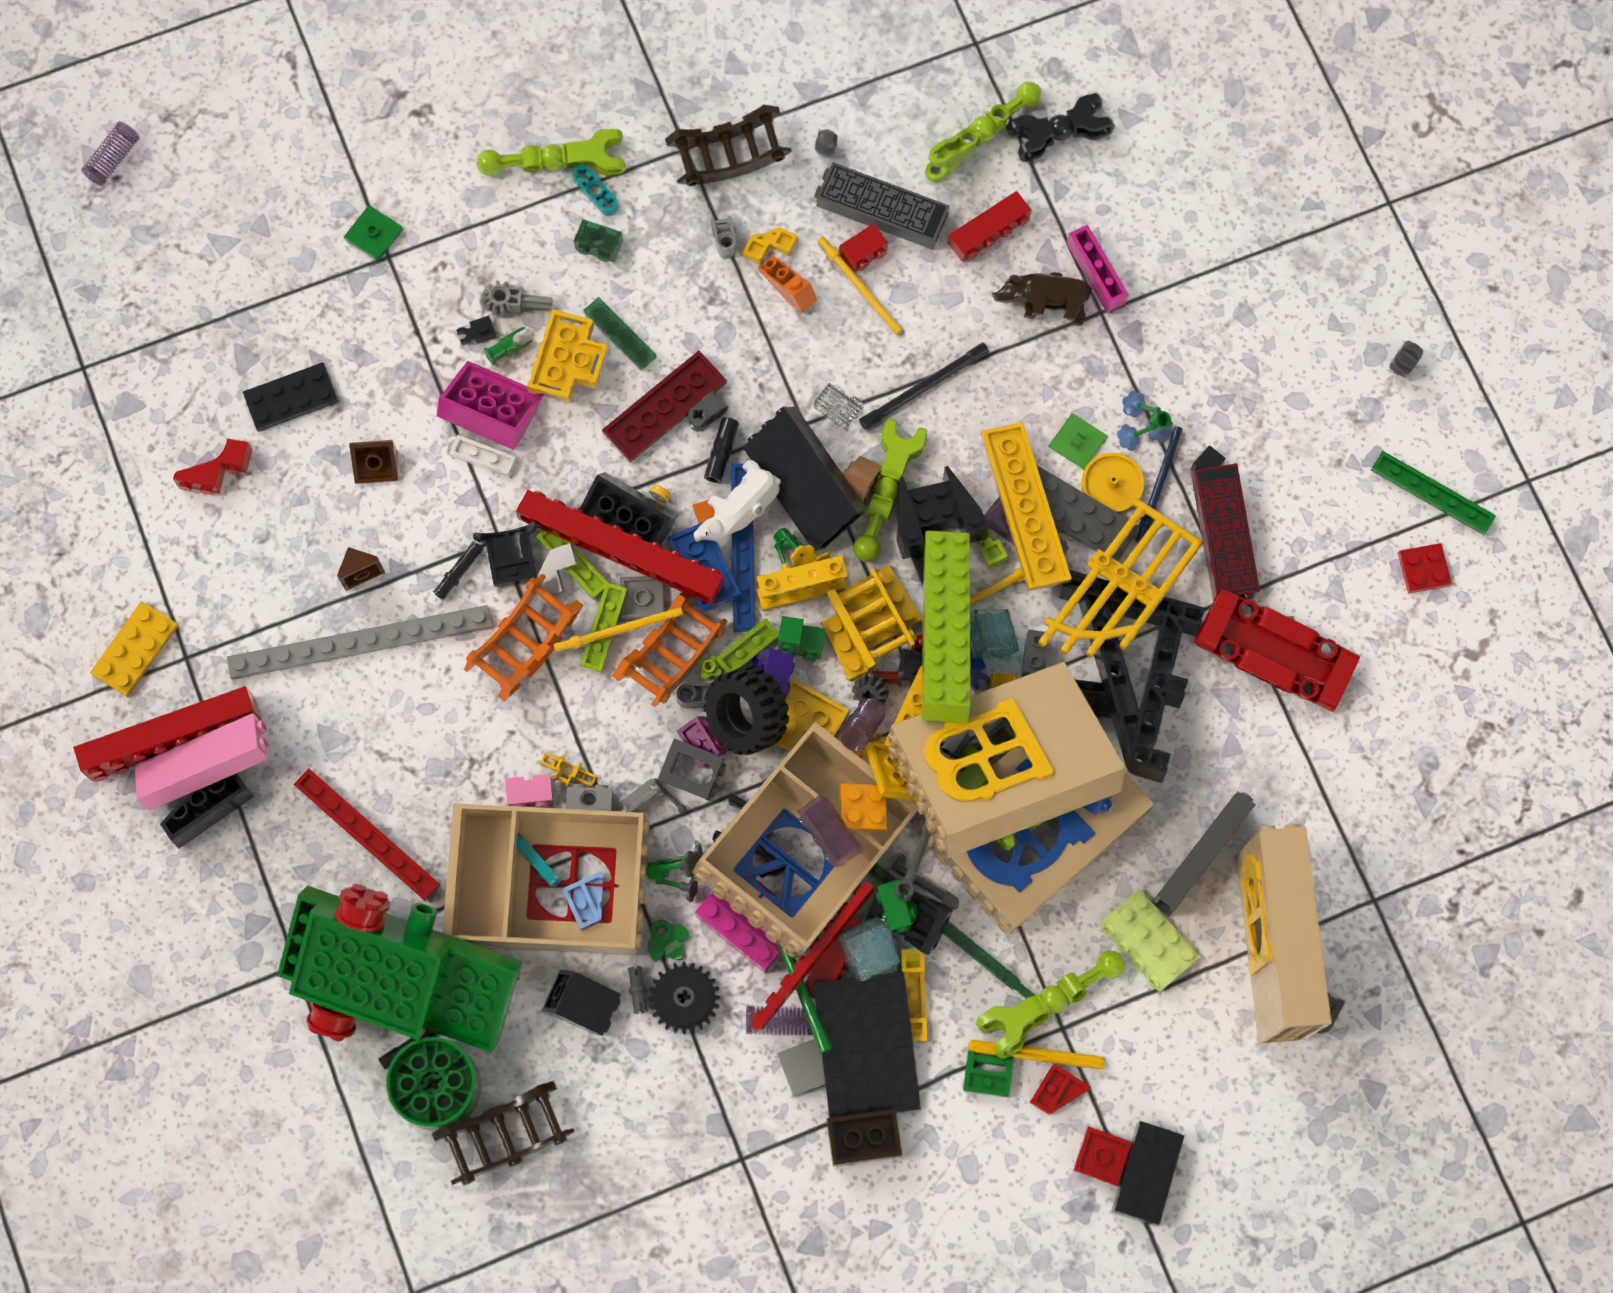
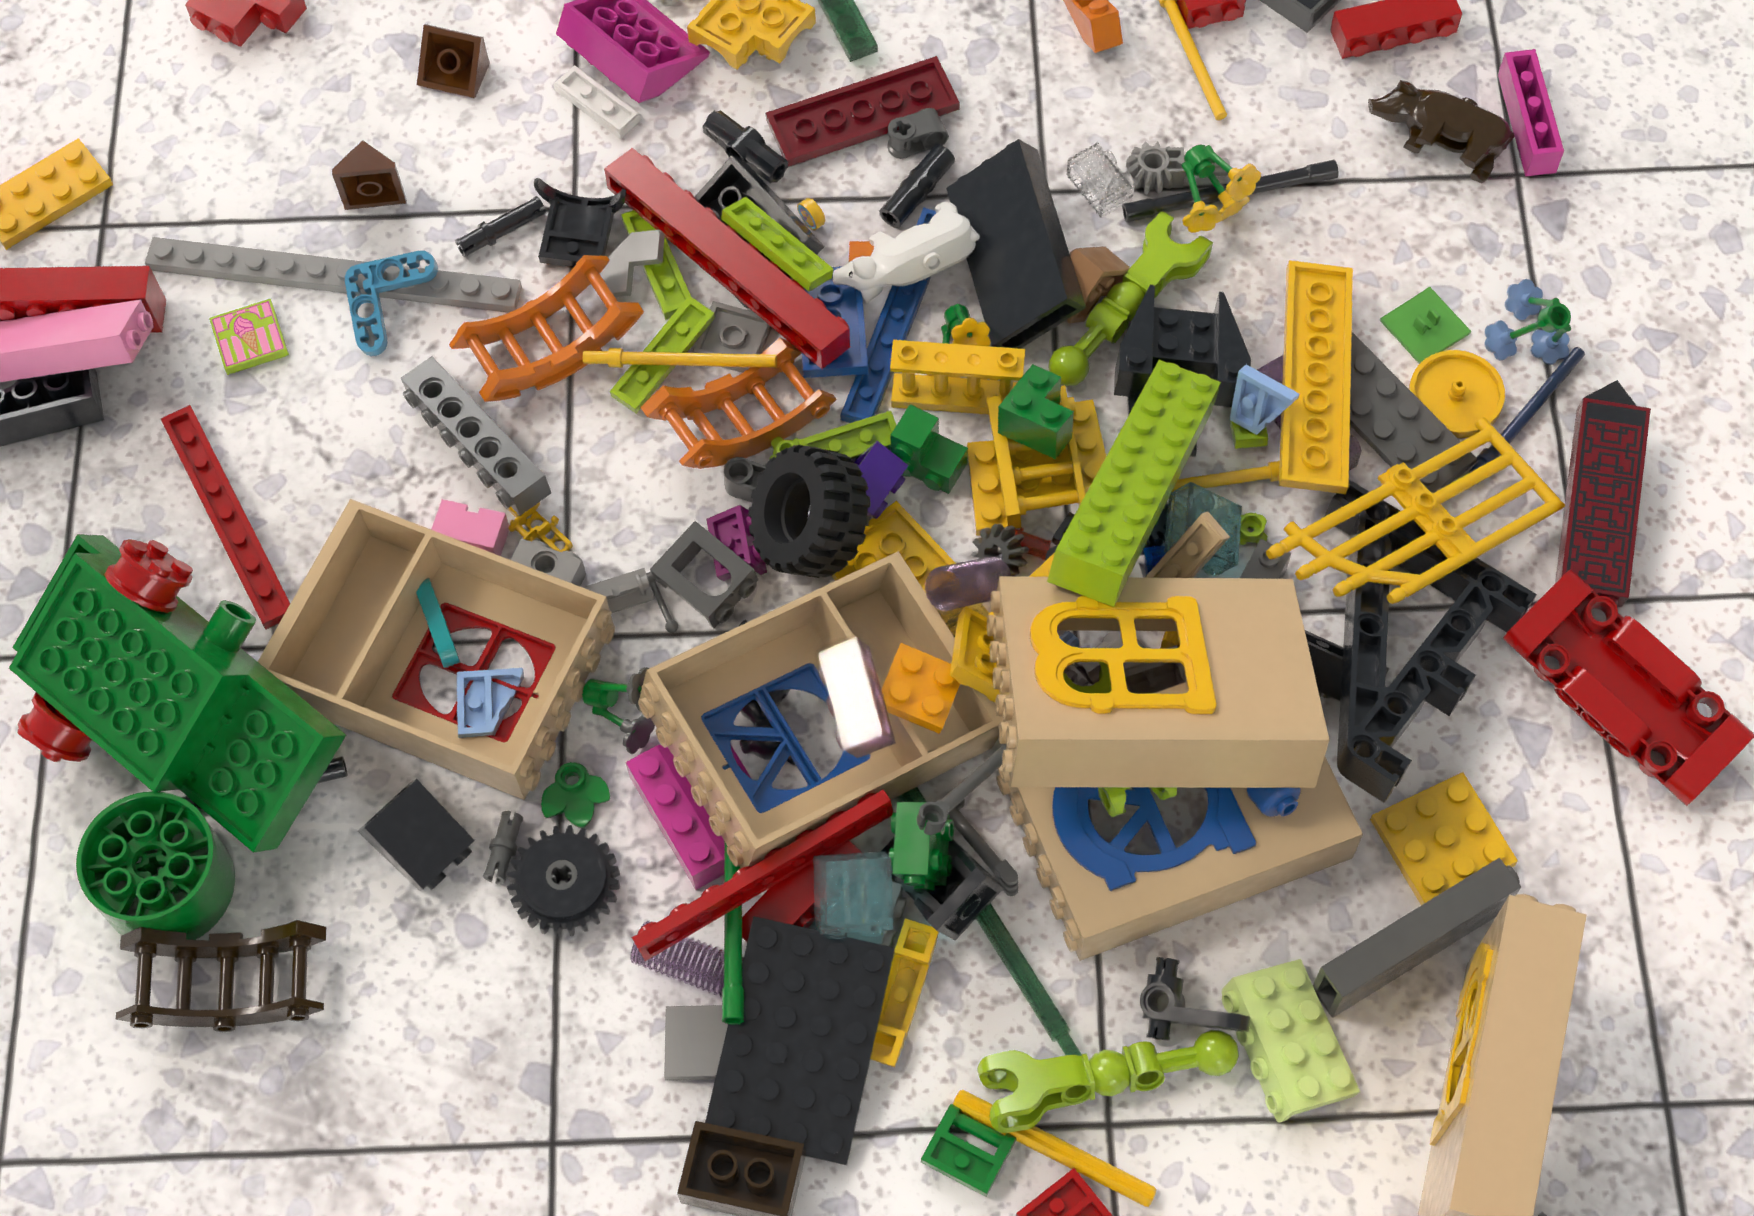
camera: 25 degrees right, 10 degrees down
none -> tile [209,299,289,375]
none -> dark azure beam [345,250,438,356]
none -> brick [401,356,551,516]
none -> black piece [702,110,788,183]
none -> lime plate [721,197,834,292]
none -> green brick [998,364,1074,459]
none -> light grey gear [1125,141,1230,195]
none -> black piece [1140,957,1251,1041]
none -> tan tile [1145,512,1230,578]
none -> yellow plant [1181,144,1261,233]
none -> light blue wing [1229,365,1299,435]
none -> lime plate [1233,513,1268,545]
none -> yellow plate [1370,772,1518,905]

